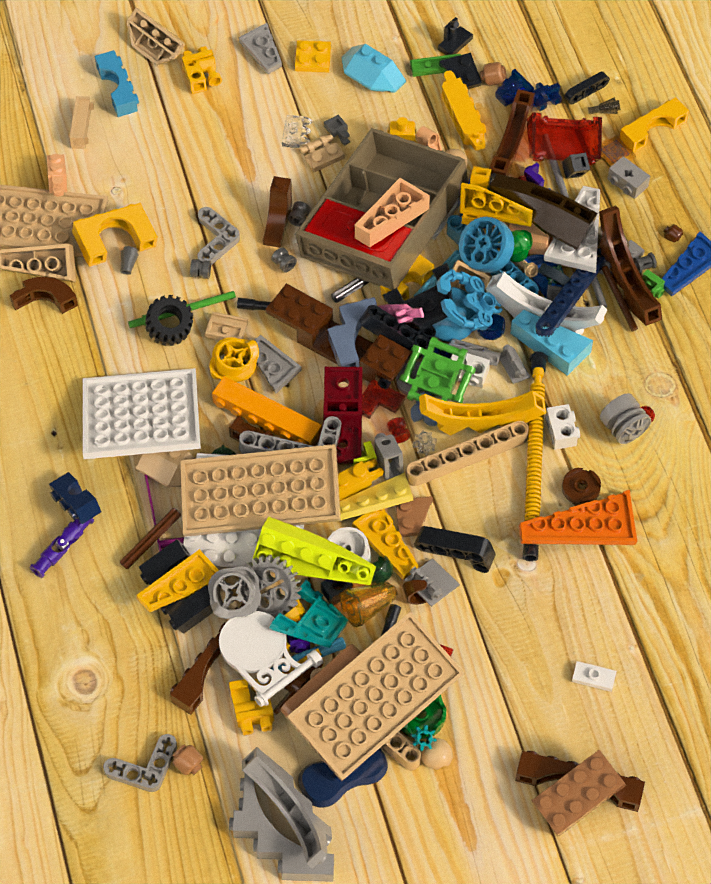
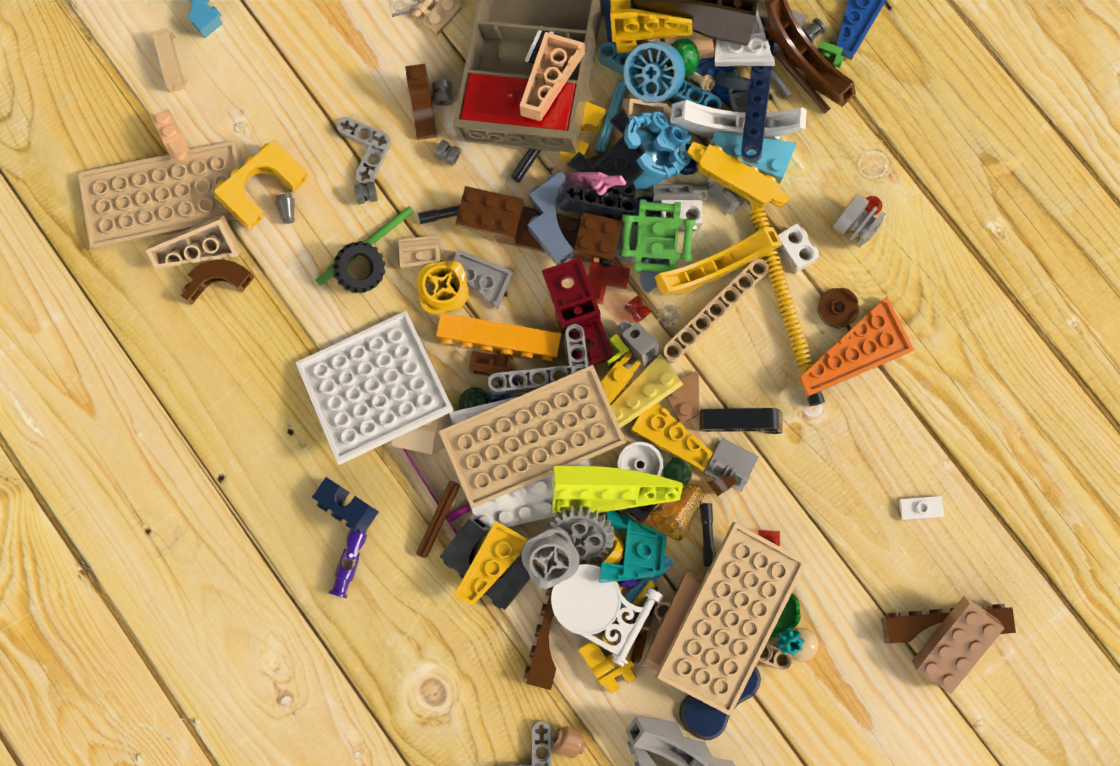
camera: 20 degrees left, 20 degrees up
none -> yellow hinge [687,142,789,208]

